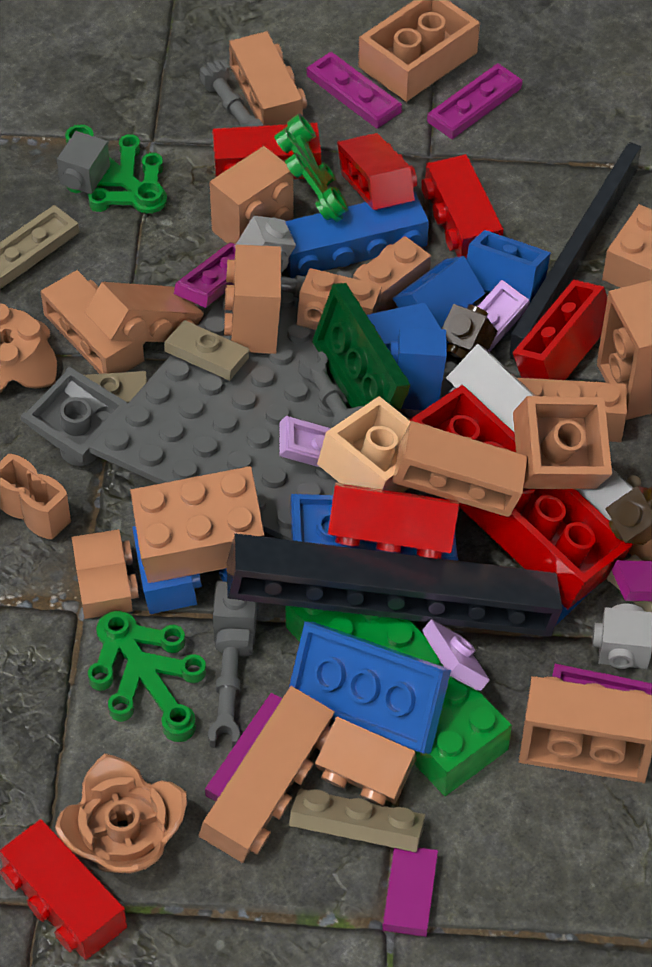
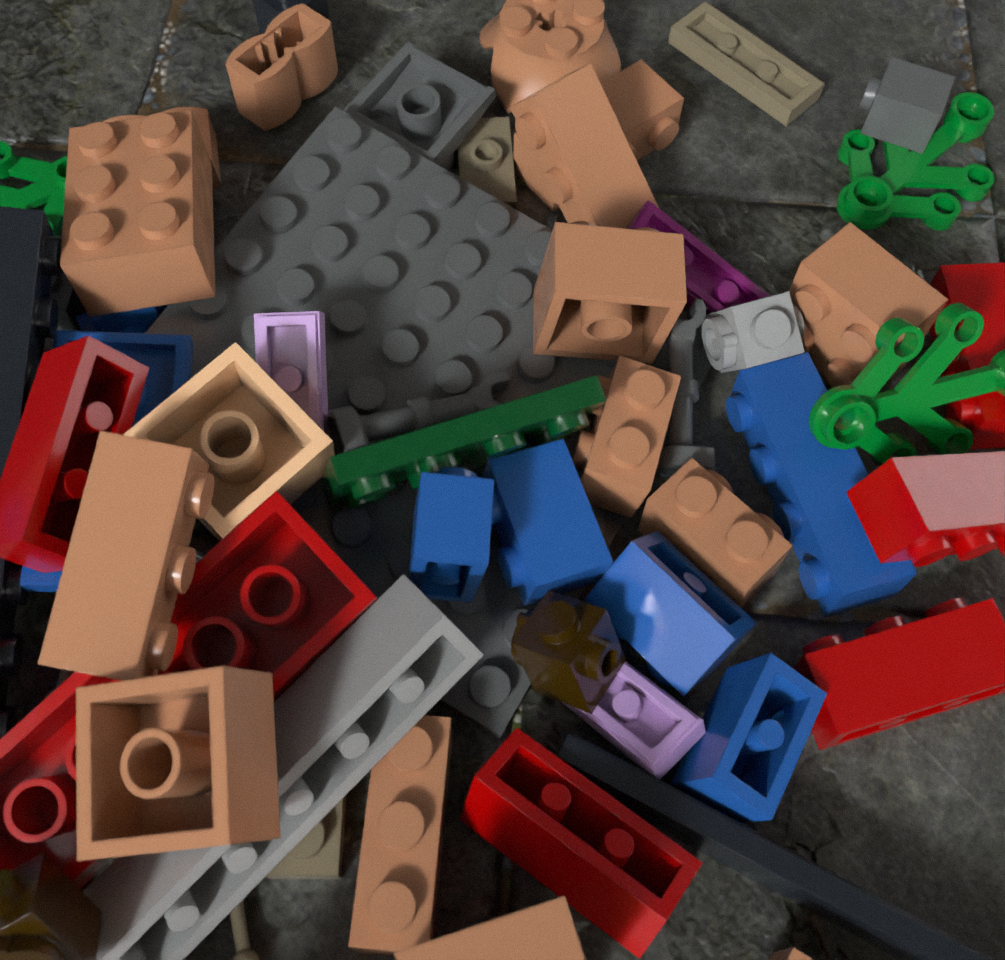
camera: 90 degrees right, 10 degrees up
dark tan plate [164,320,250,381] -> none

